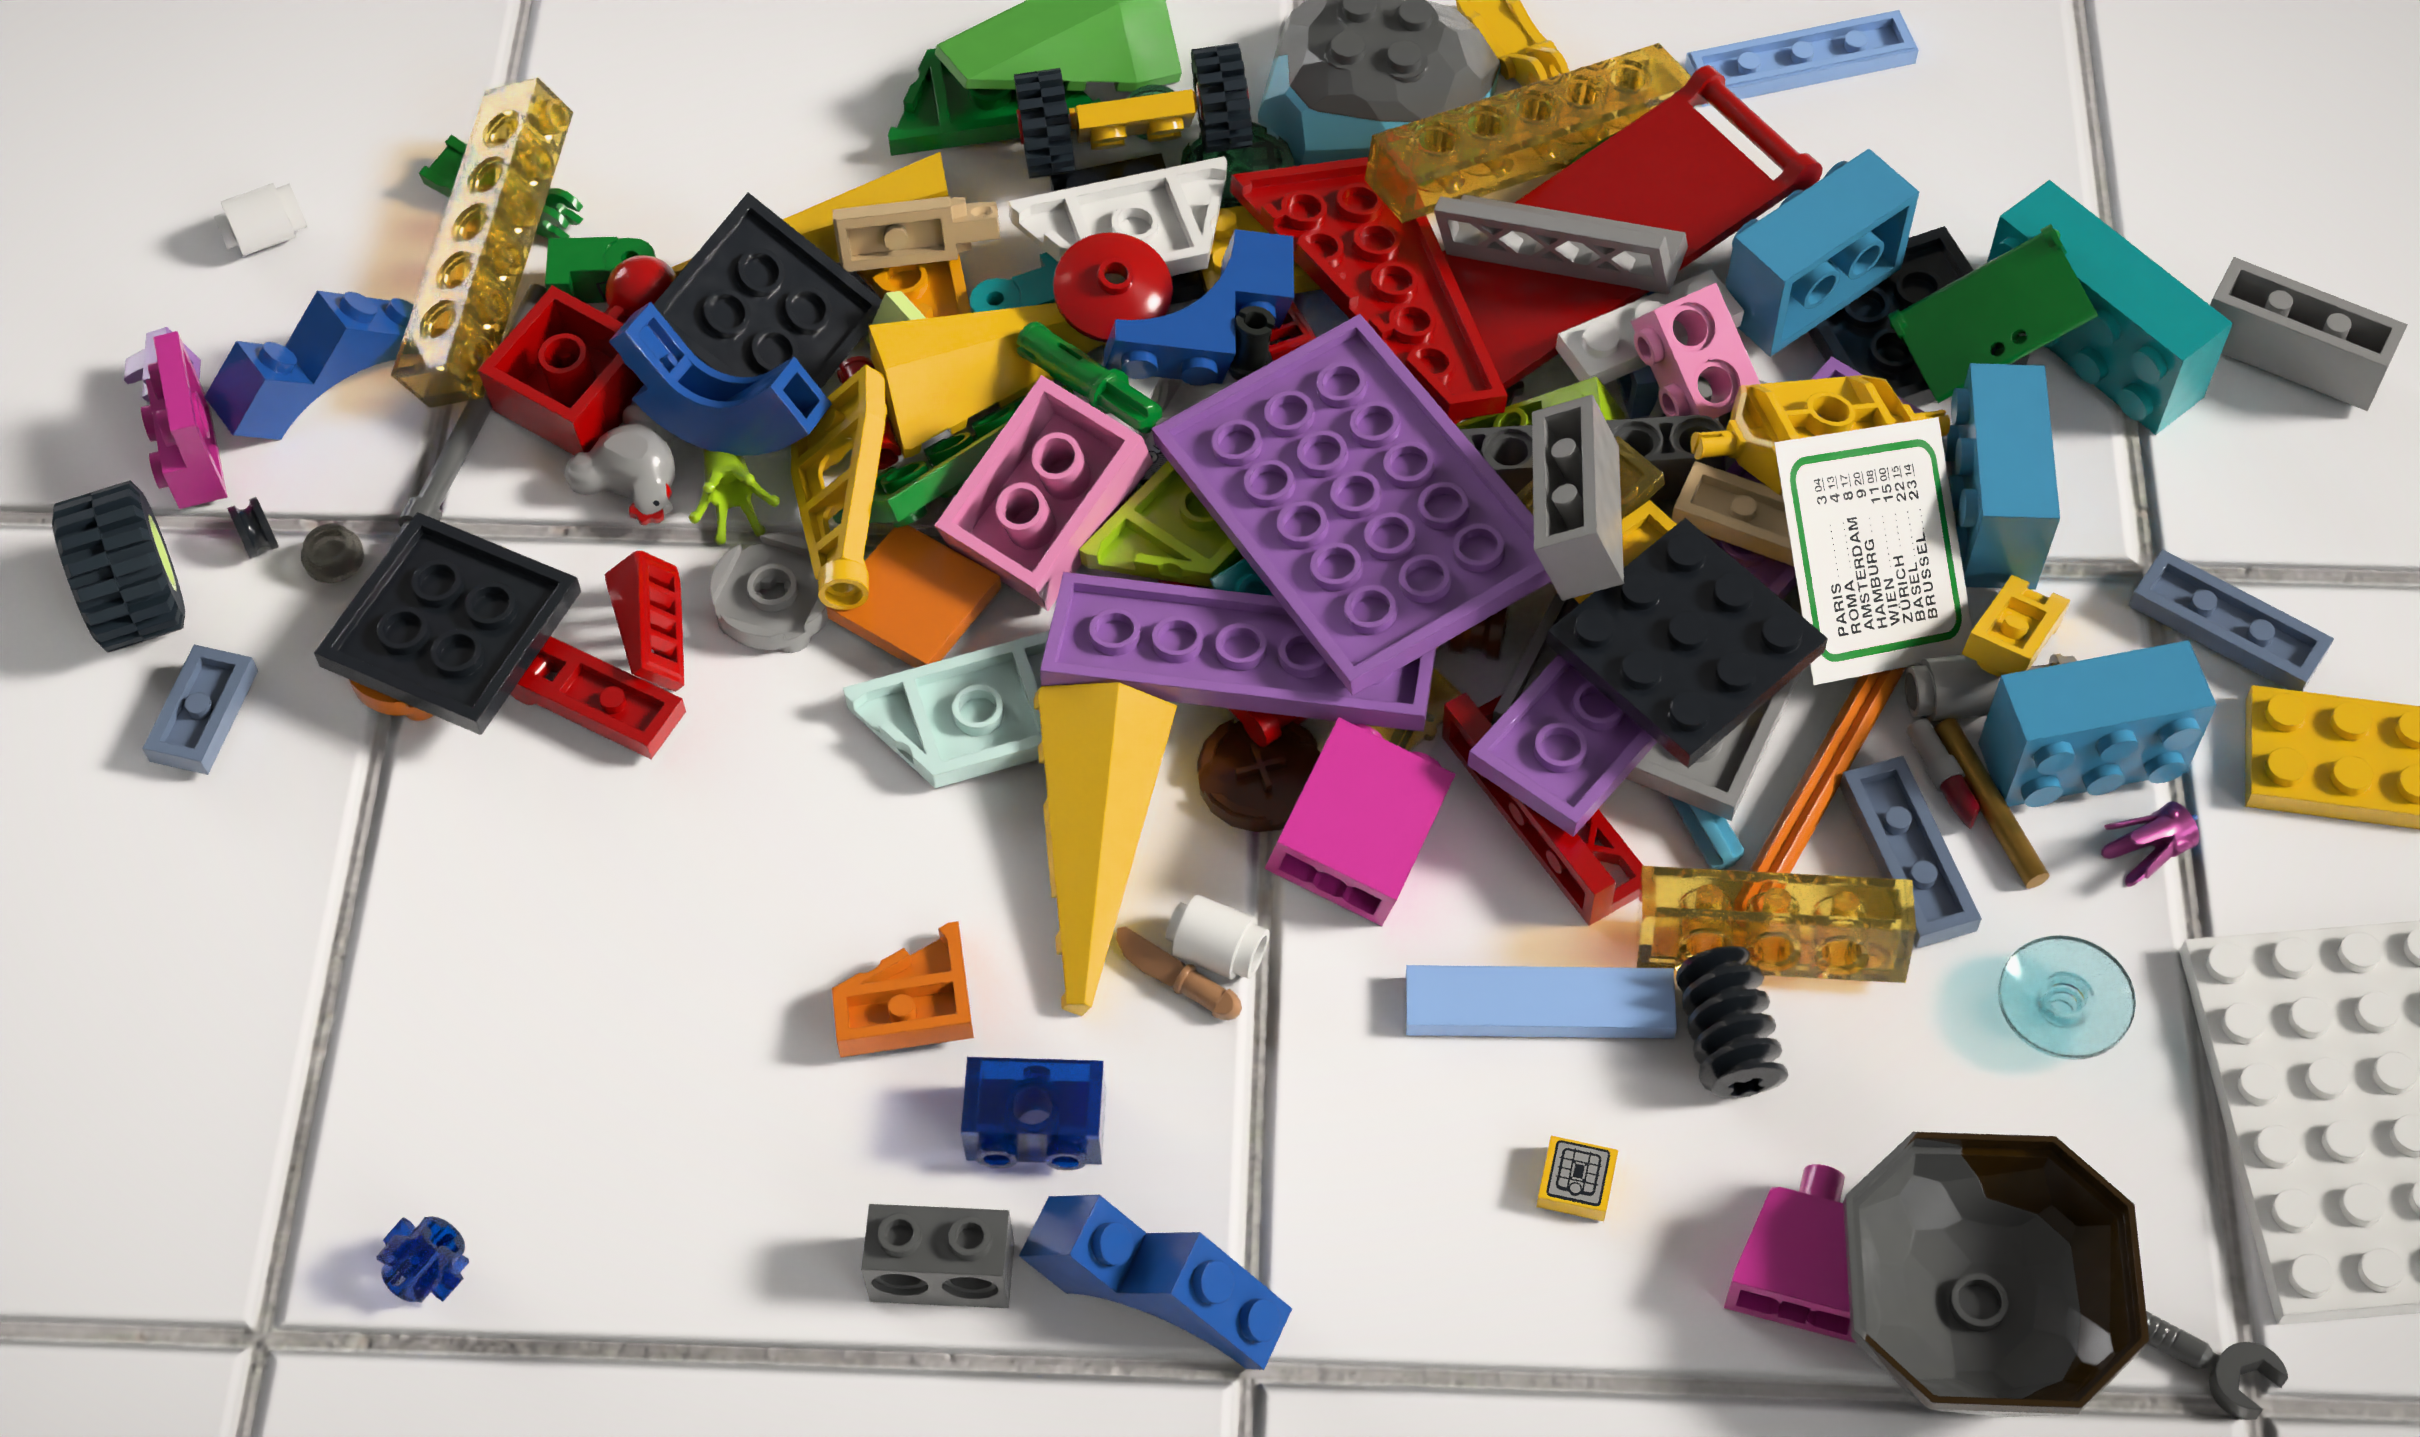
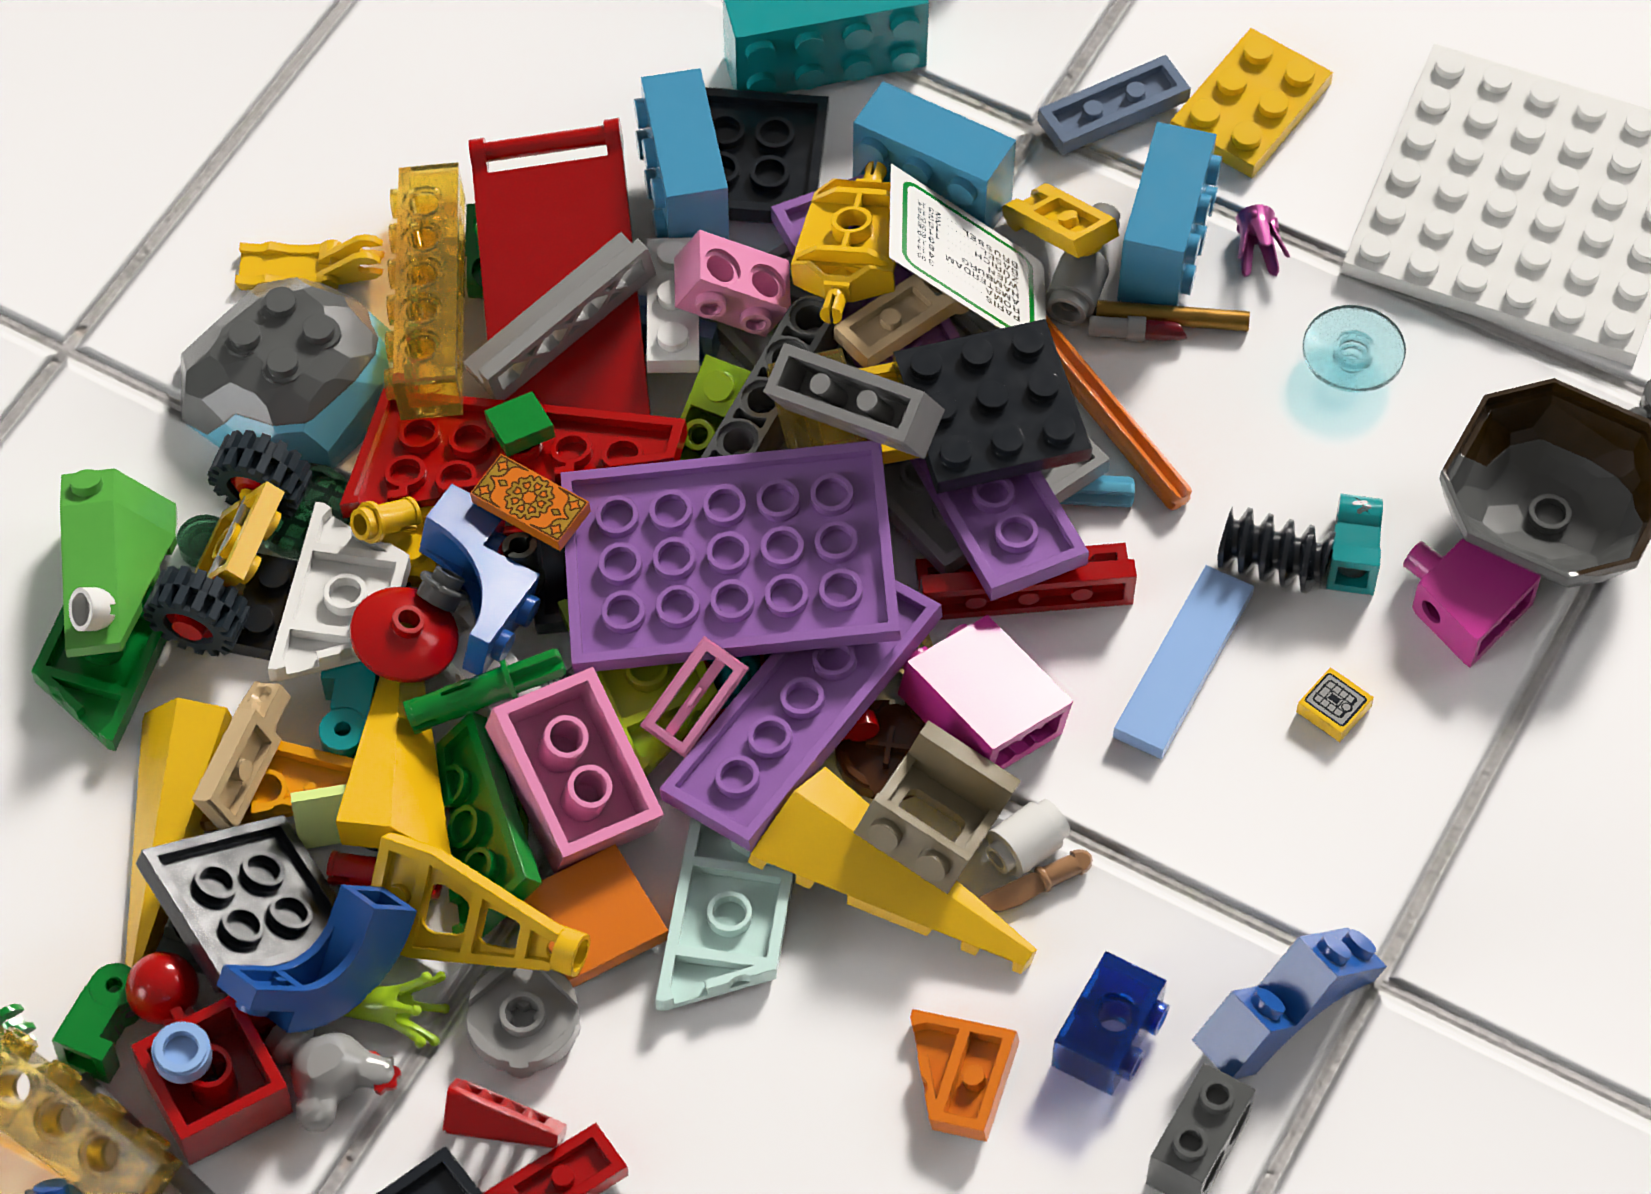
camera: 65 degrees left, 0 degrees up
clear yellow brick [1636,866,1916,983] -> none
light blue tile [1685,10,1919,107] -> none
sand blue plate [1840,756,1982,949] -> none
green door [1888,224,2098,404] -> none
none -> white hinge [69,587,116,631]
none -> light blue tile [151,1022,212,1084]
none -> yellow pin [350,497,422,544]
none -> dark grey plate [416,566,469,613]
none -> tile [470,454,591,551]
none -> green tile [484,391,556,457]
none -> bright pink tile [640,636,750,758]
none -> dark tan window [853,720,1021,894]
none -> teal leg [1326,493,1383,595]

